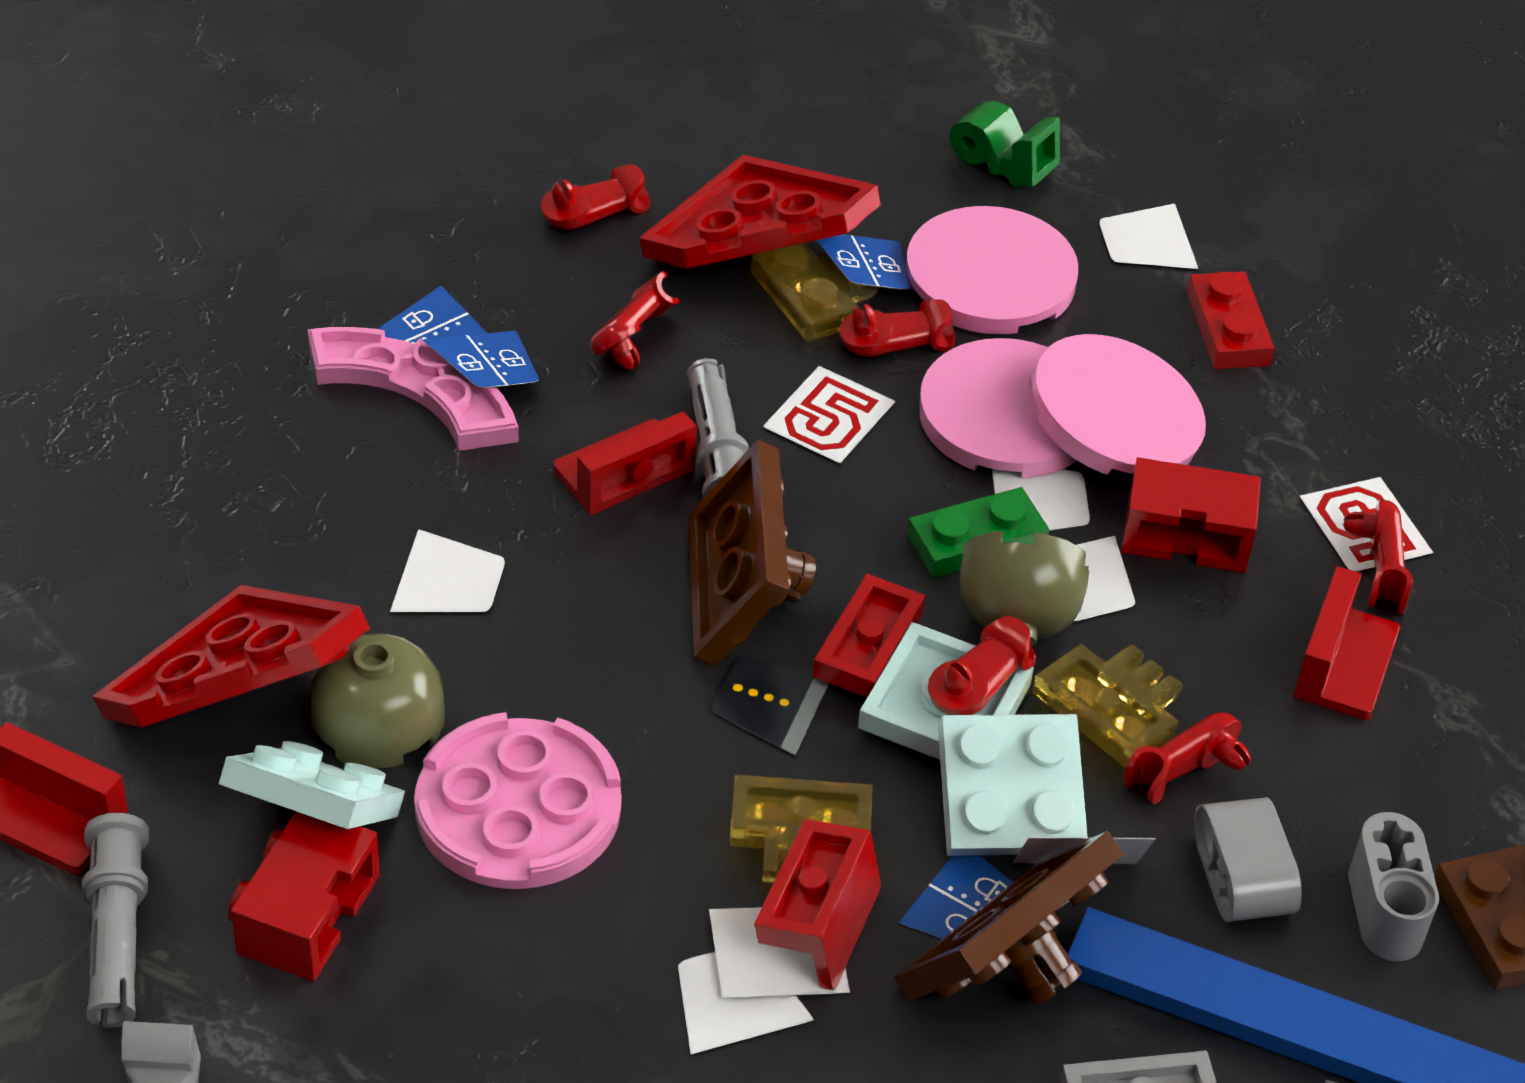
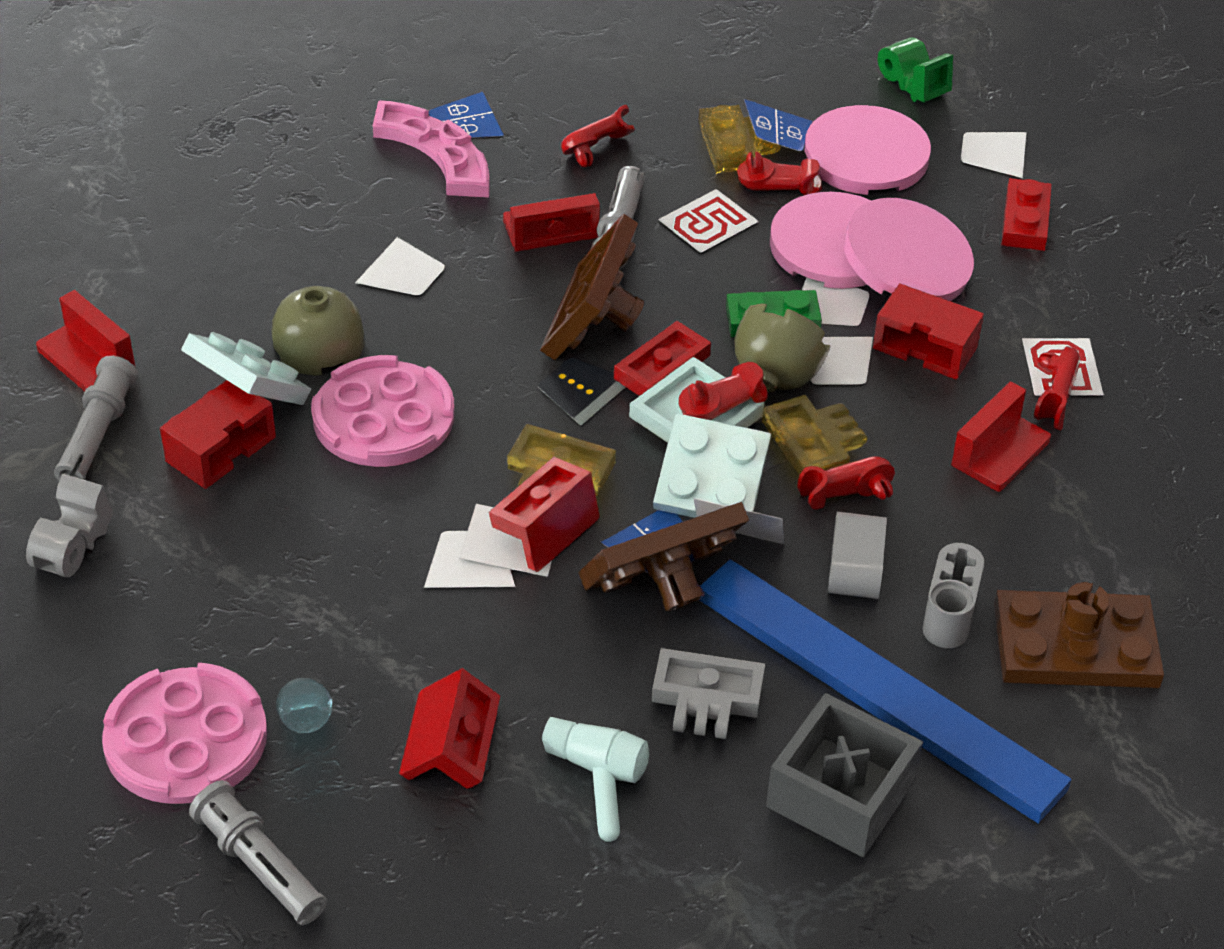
camera: 20 degrees right, 0 degrees up
red plate [92,585,370,728] -> none
blue sticker [422,331,539,388] -> none
red piece [541,164,651,230] -> none
red plate [639,155,881,269] -> none

